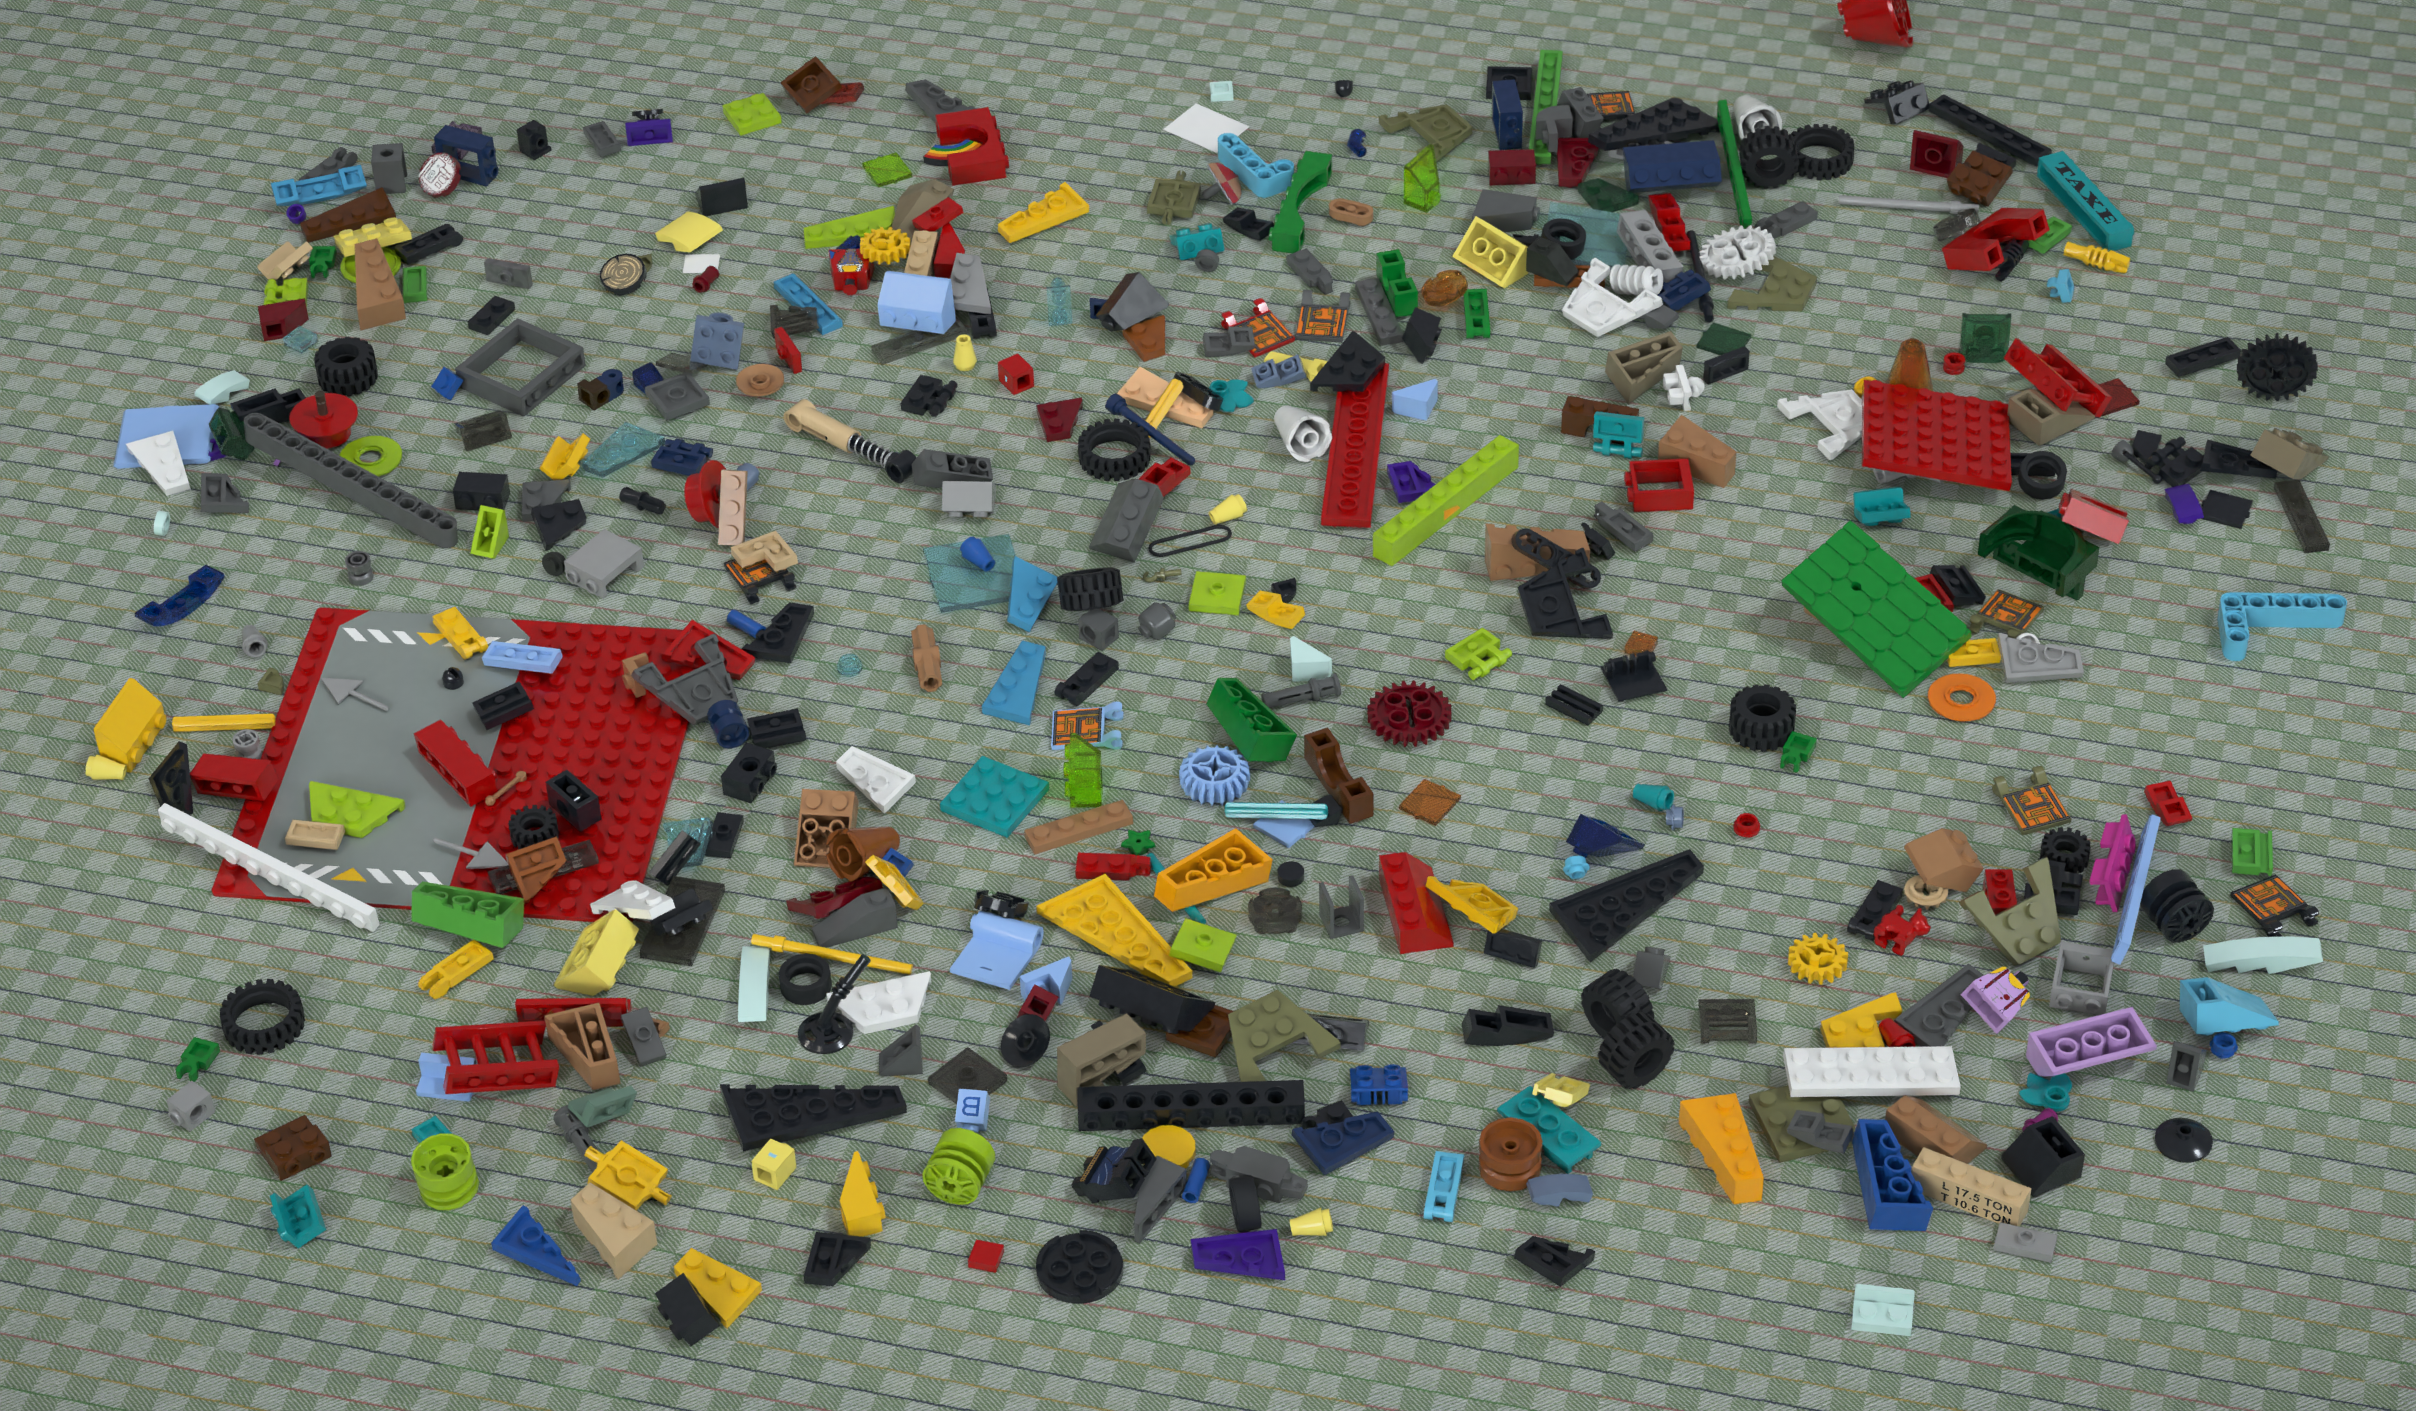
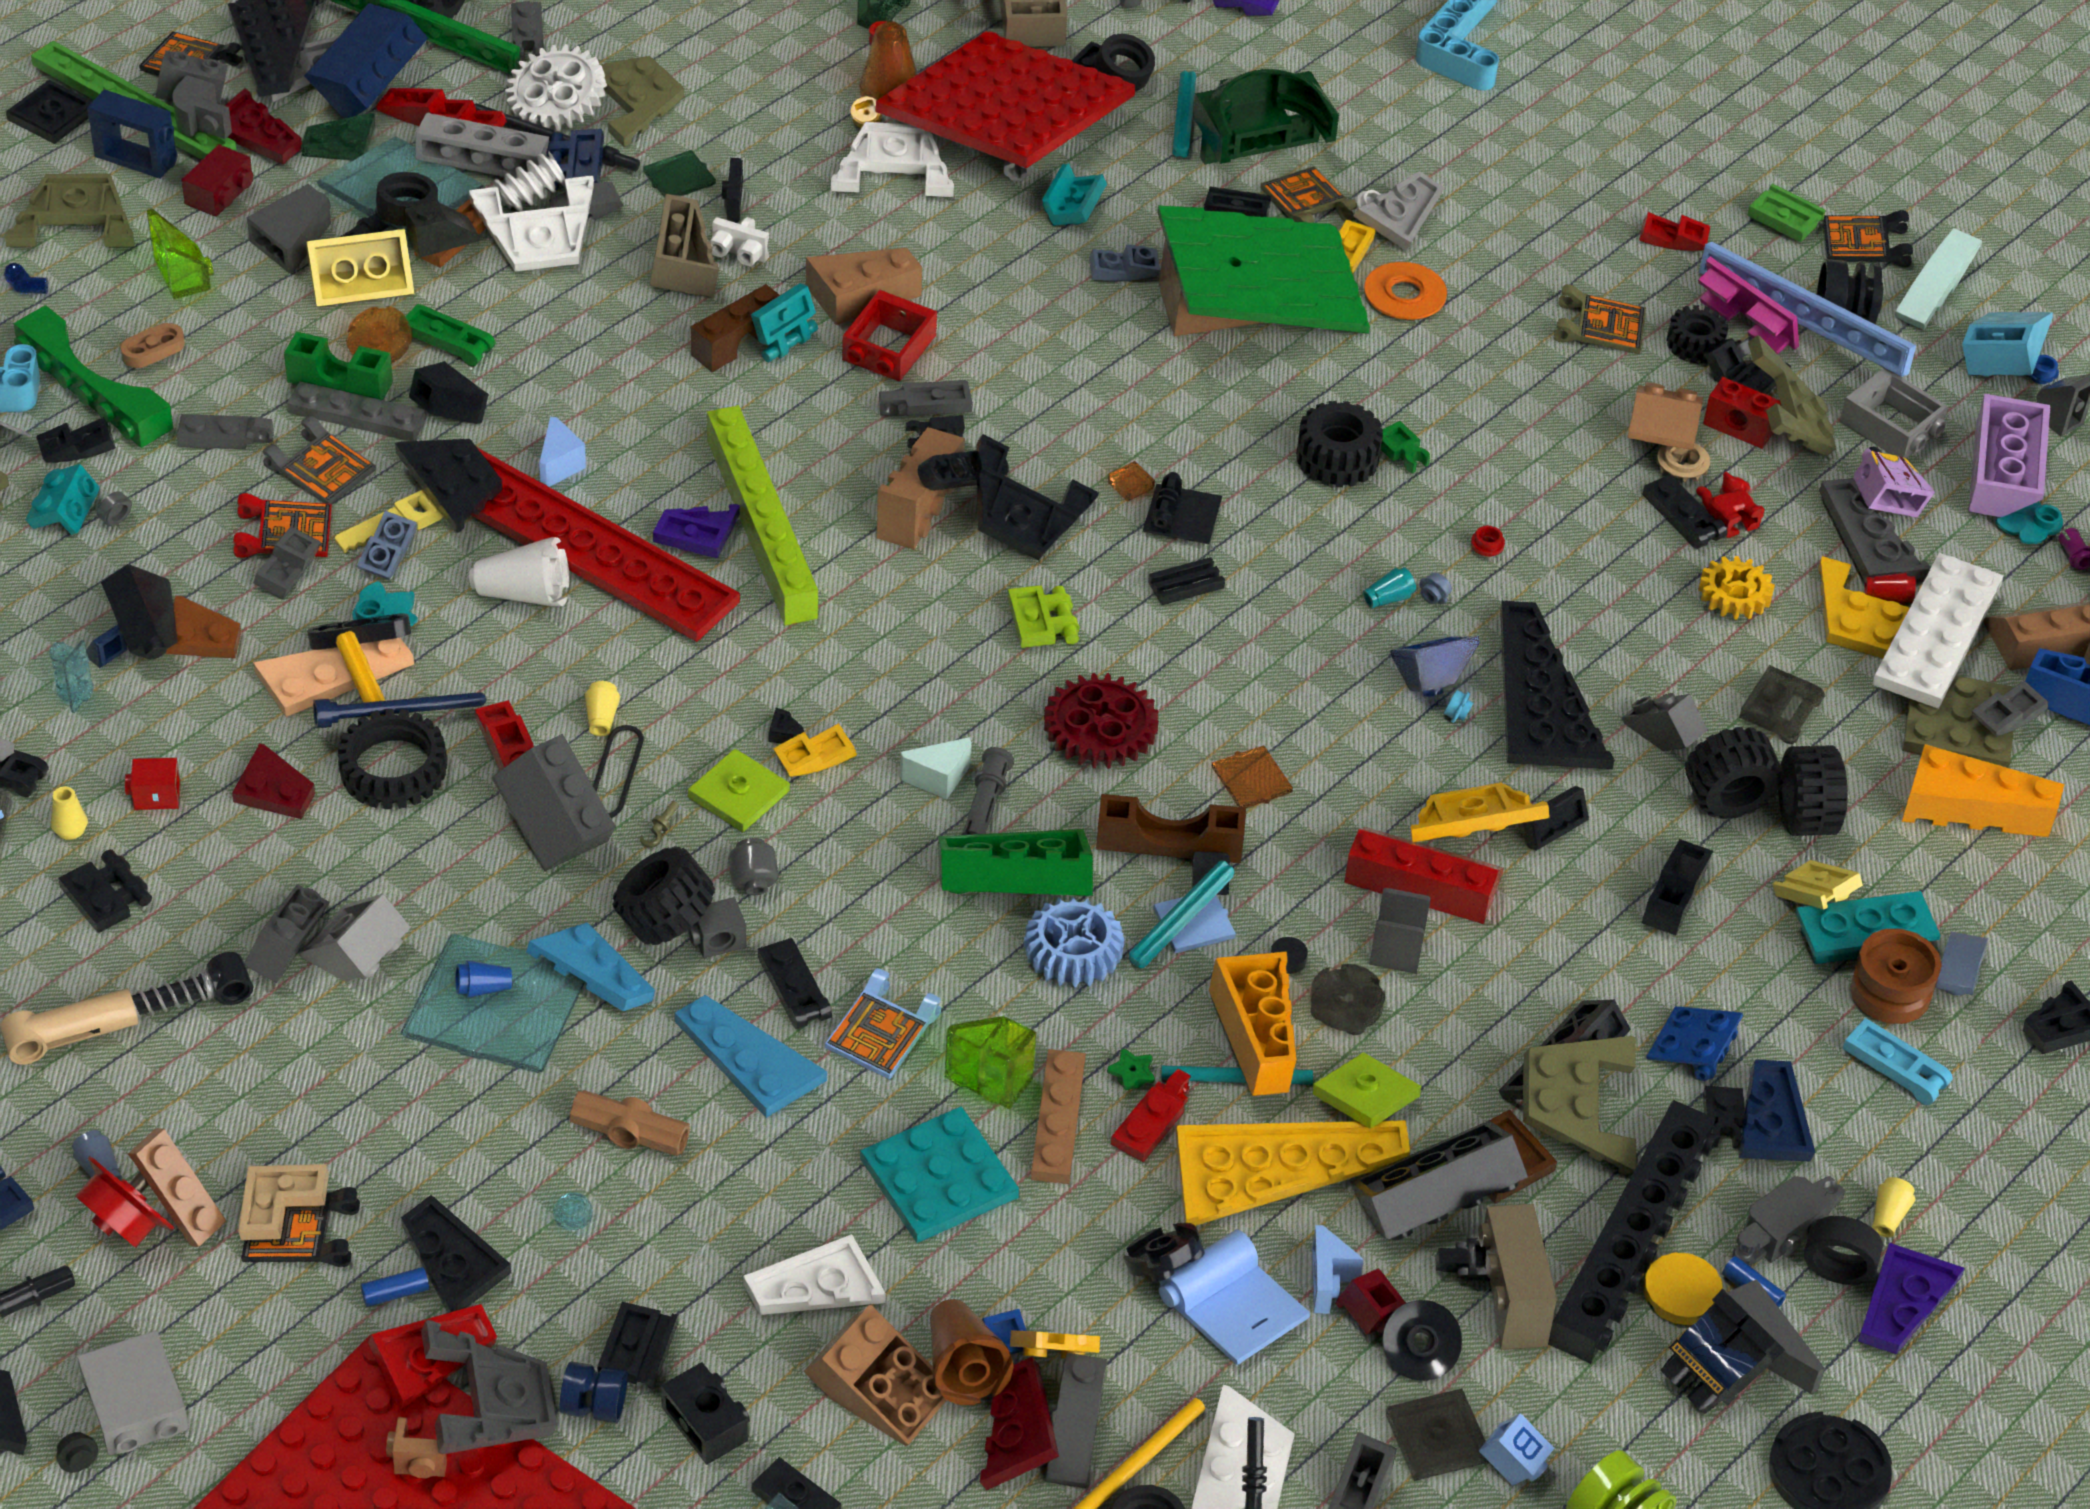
camera: 65 degrees left, 5 degrees up
arch [2059,489,2129,544] -> none

